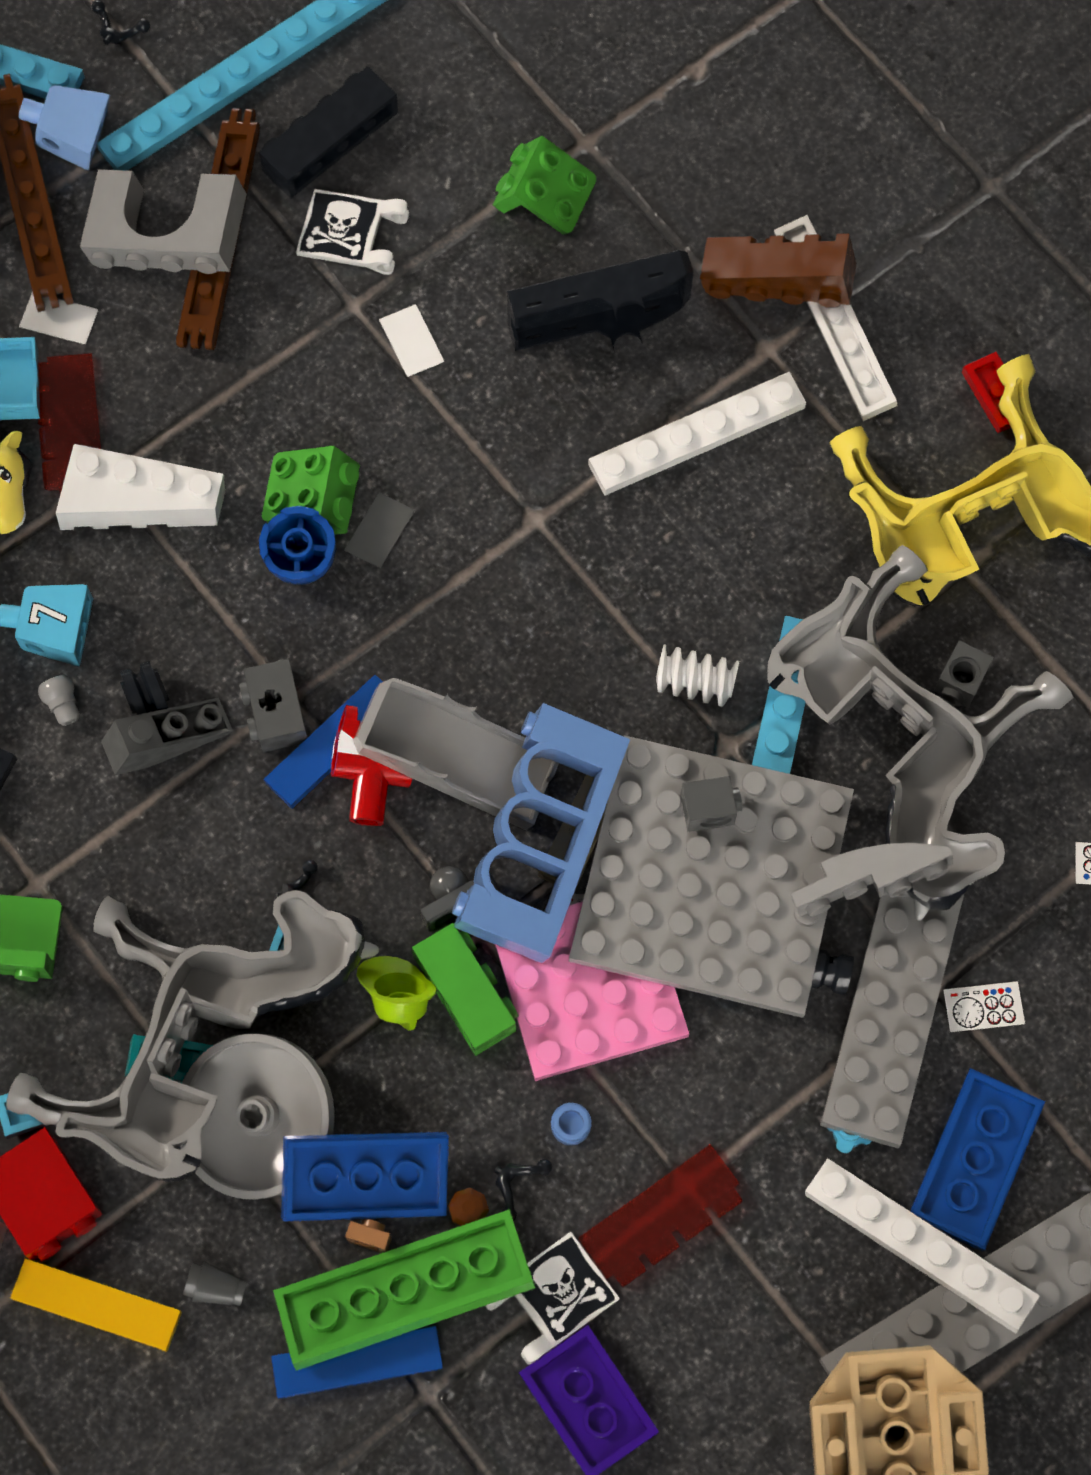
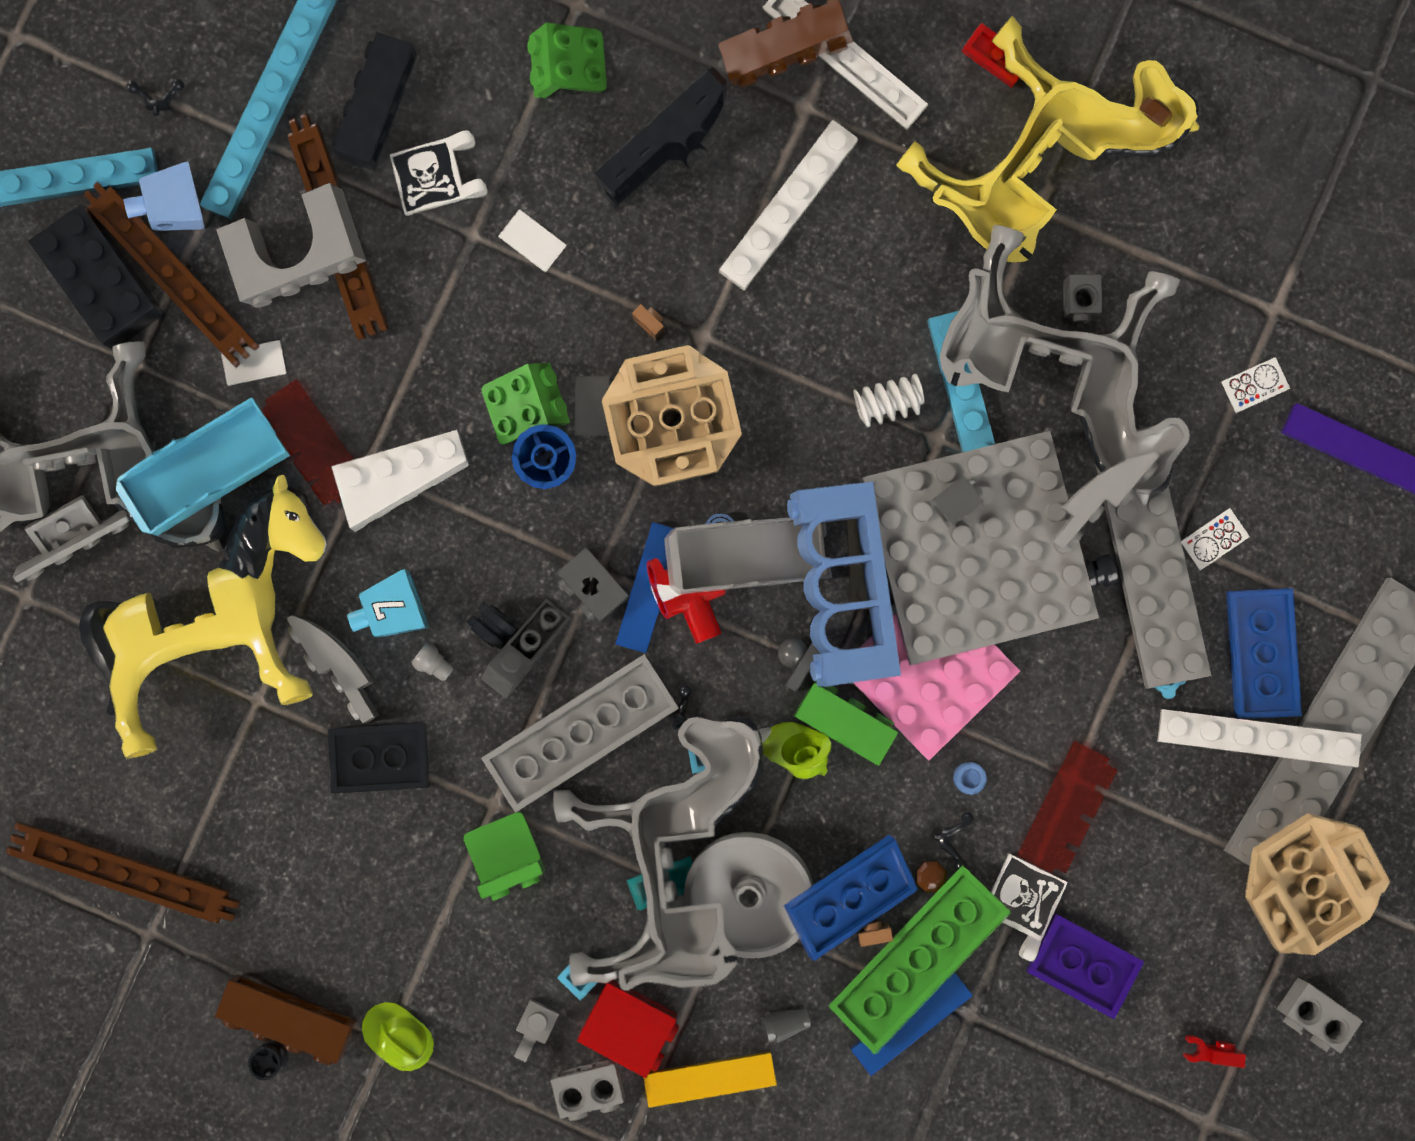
camera: 25 degrees left, 15 degrees up
none -> light grey plate [481,654,679,813]
none -> tan piece [602,345,742,487]
none -> medium nougat plate [632,304,665,340]

